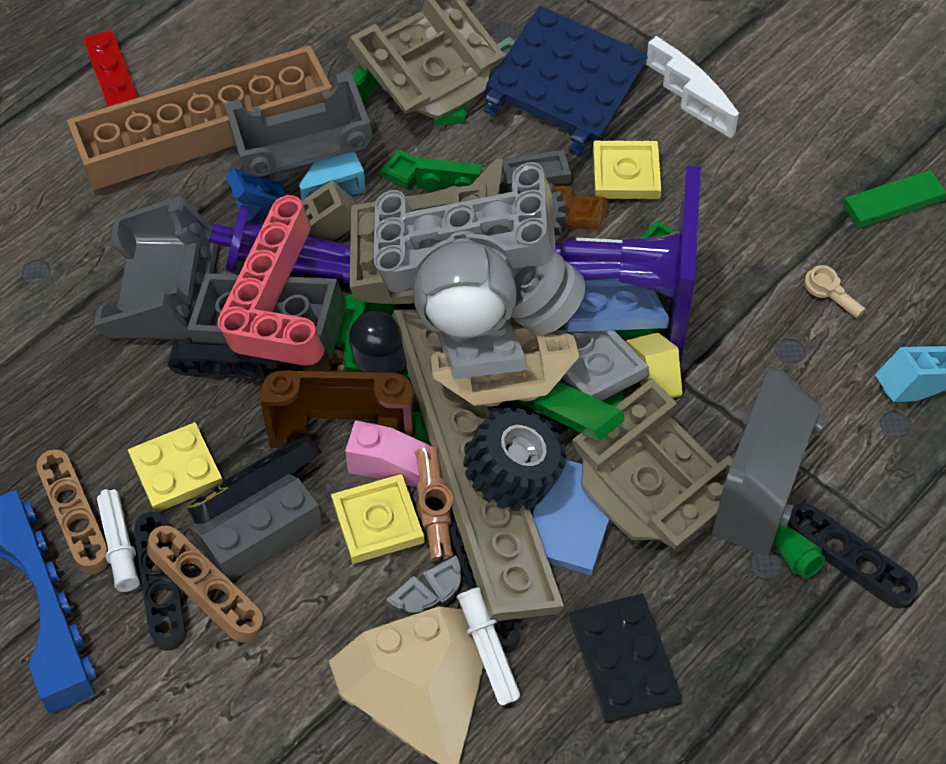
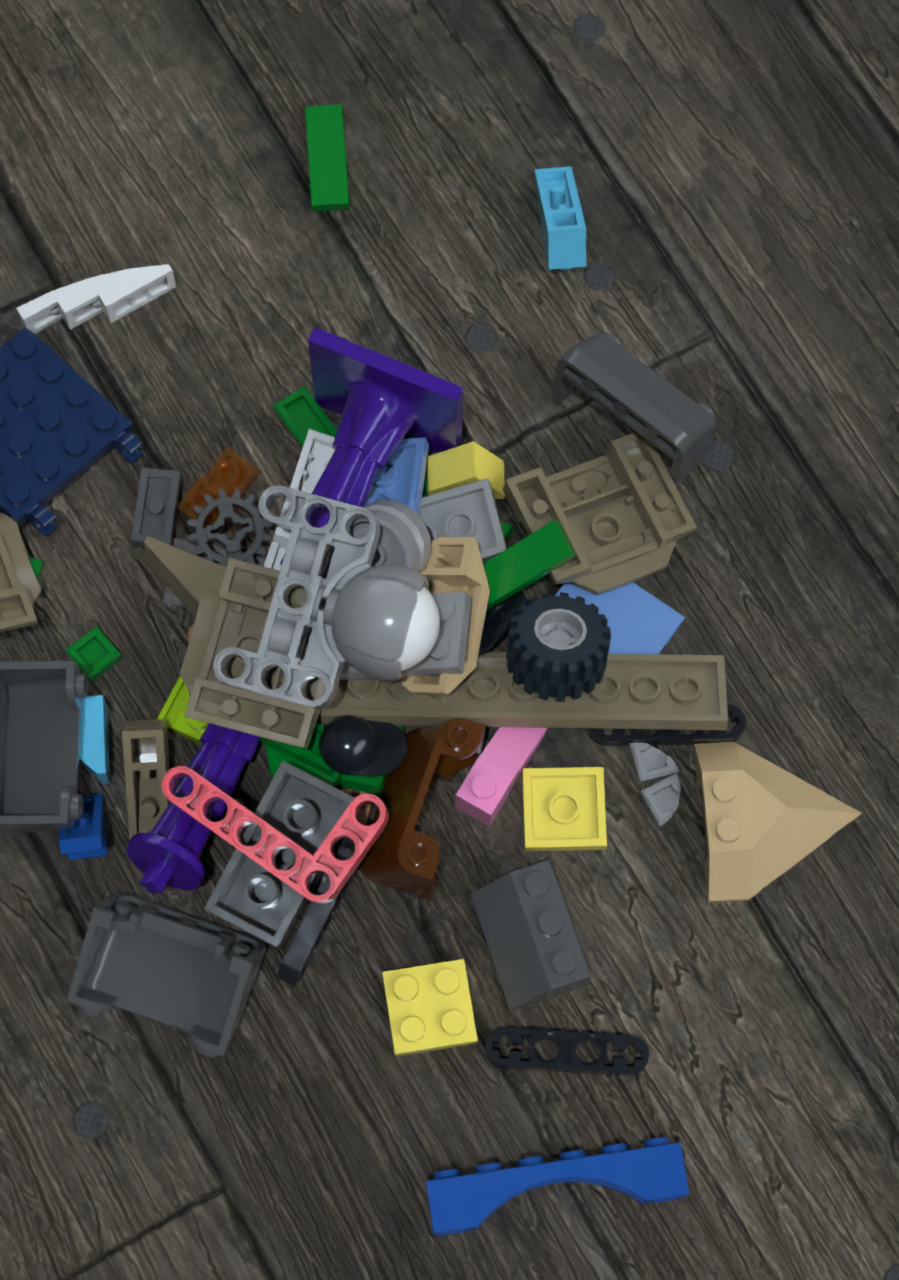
camera: 75 degrees left, 15 degrees up
medium nougat beam [36,449,109,575] -> none
white axle [97,489,140,592] -> none
medium nougat beam [147,526,263,643] -> none
black beam [186,435,319,524] -> none
green plate [415,157,482,191] -> none
nougat pin [415,447,454,561] -> none
white axle [457,587,520,705] -> none
black plate [569,593,682,724] -> none
light yellow plate [593,141,661,199] -> none
green cone [773,525,825,579] -> none
black beam [787,503,918,609] -> none
tan plate [804,265,866,319] -> none

